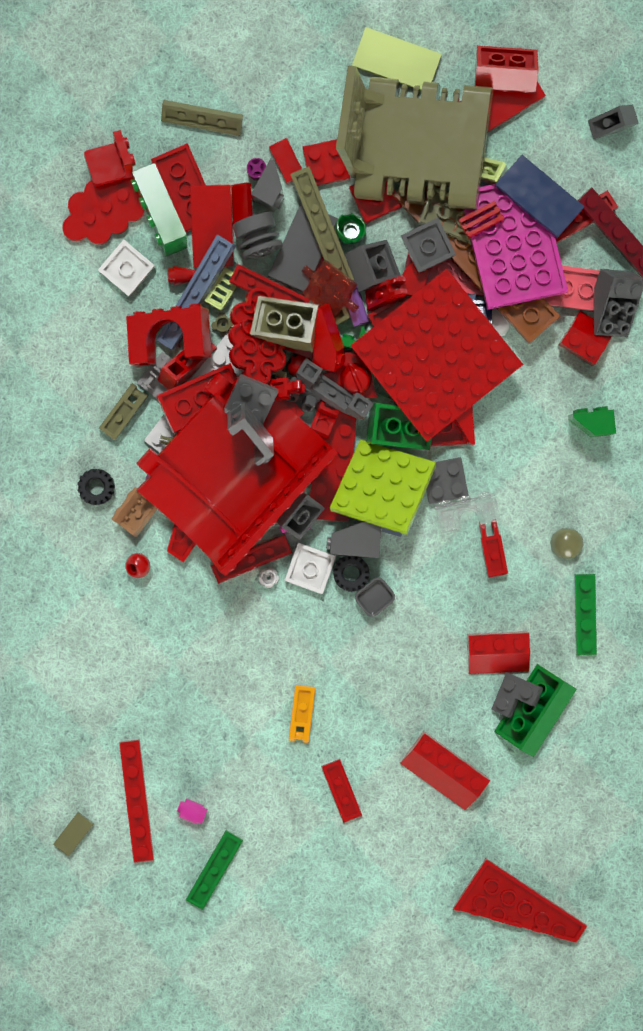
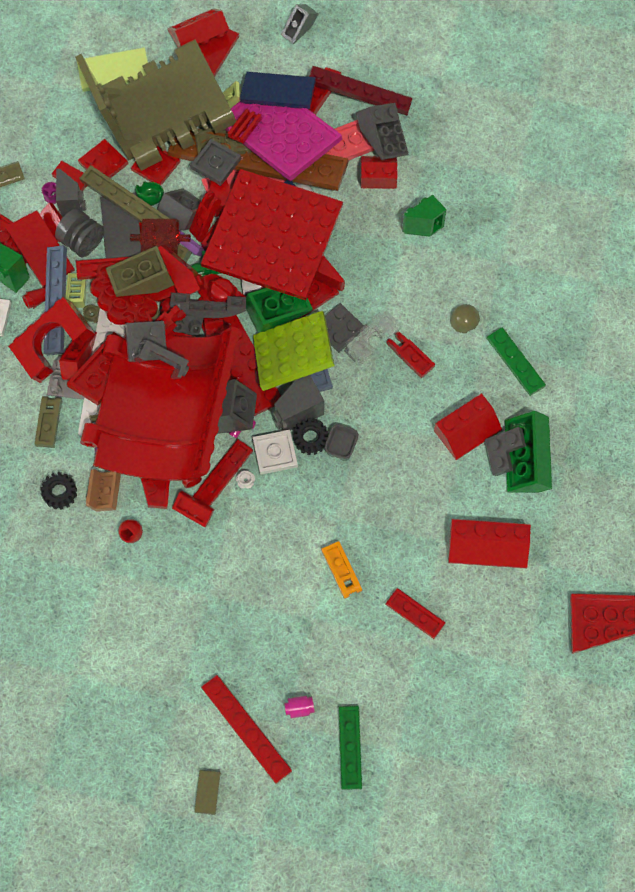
camera: 30 degrees left, 20 degrees down
none -> red plate [172,491,215,527]

